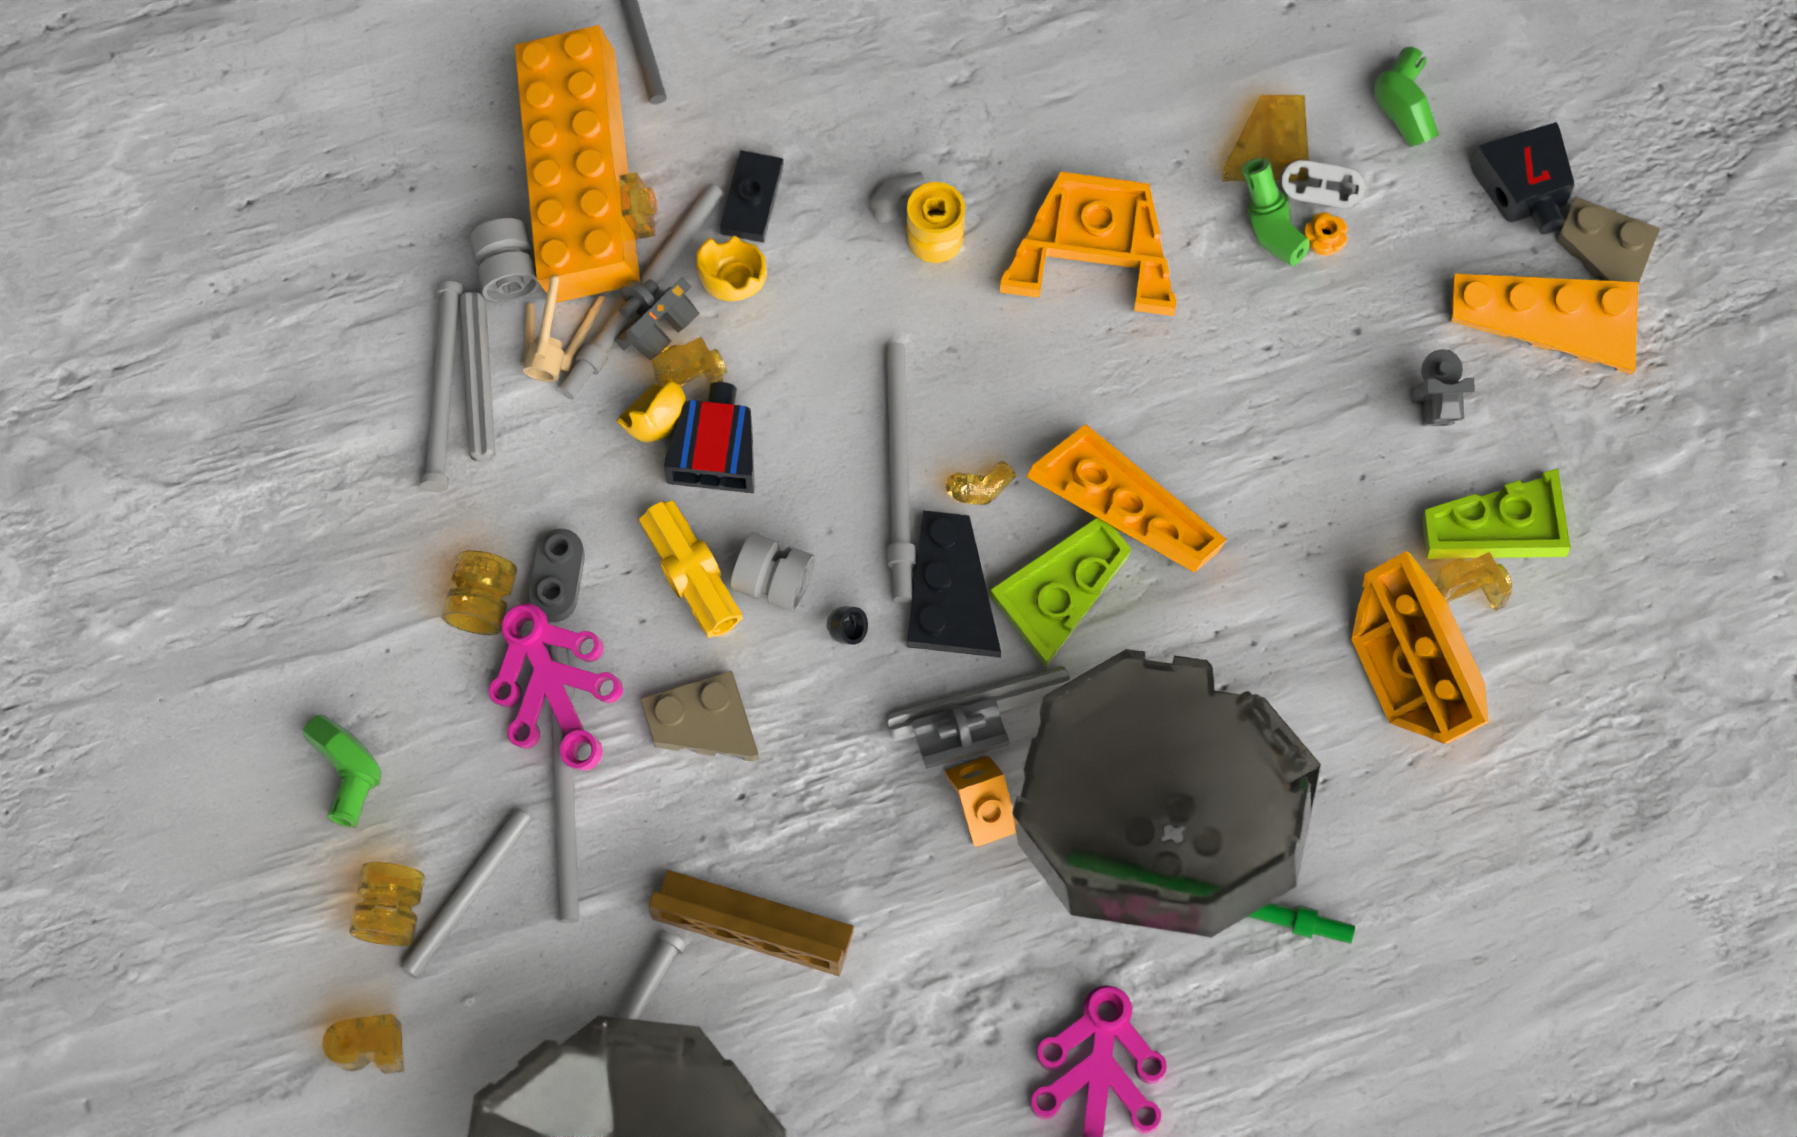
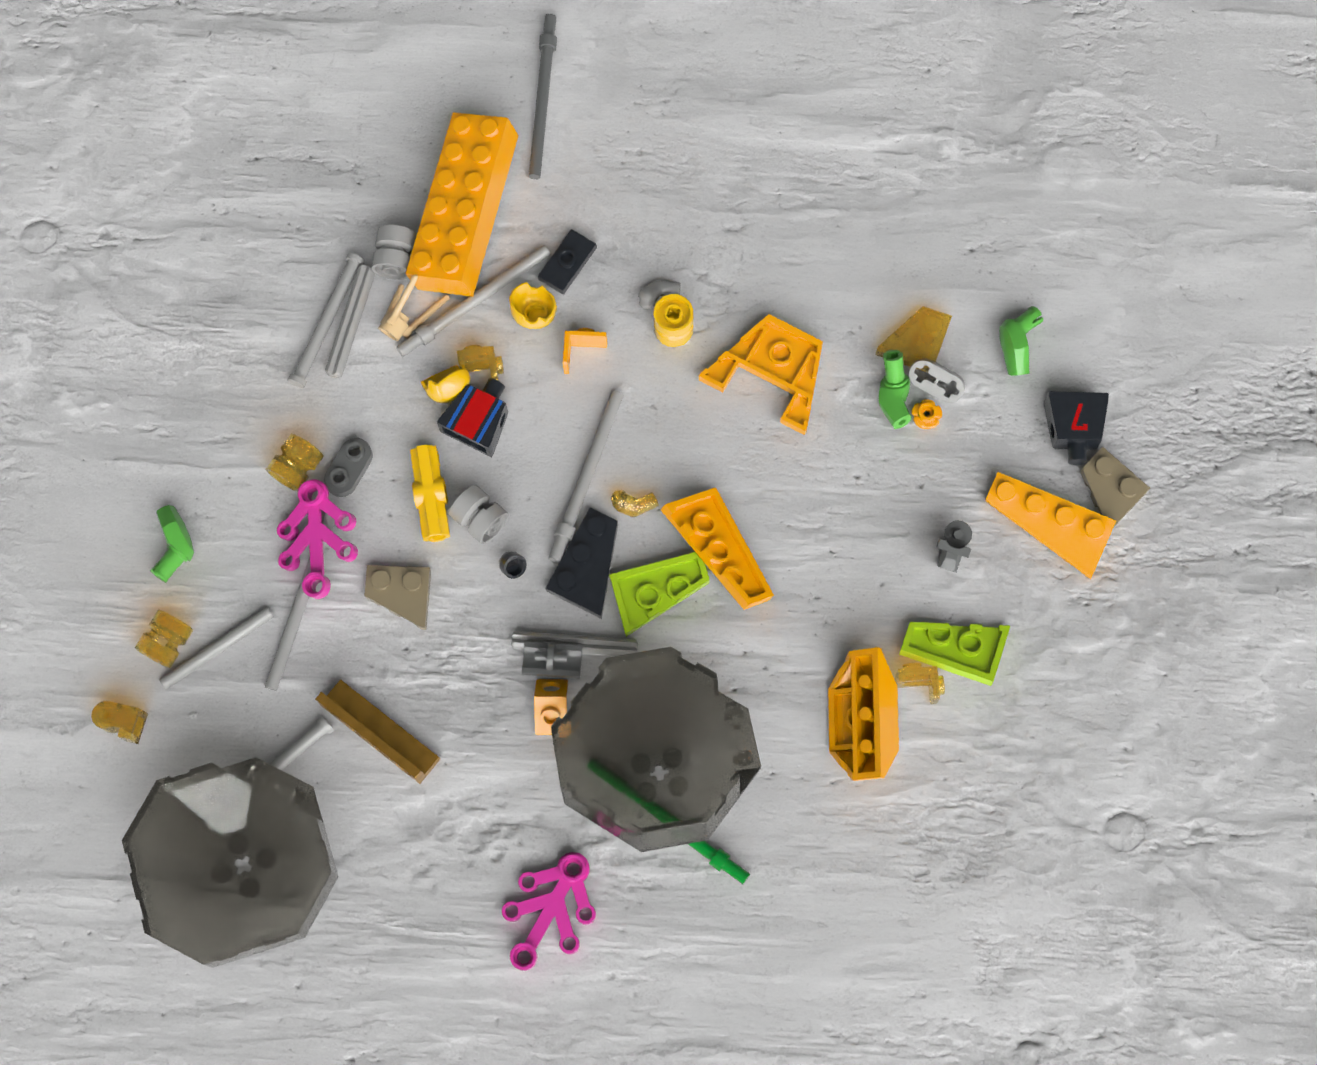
camera: 25 degrees right, 5 degrees up
dark grey hips [615,277,700,361] -> none
clear yellow bracket [619,172,657,240] -> none
none -> light orange bracket [563,328,608,374]

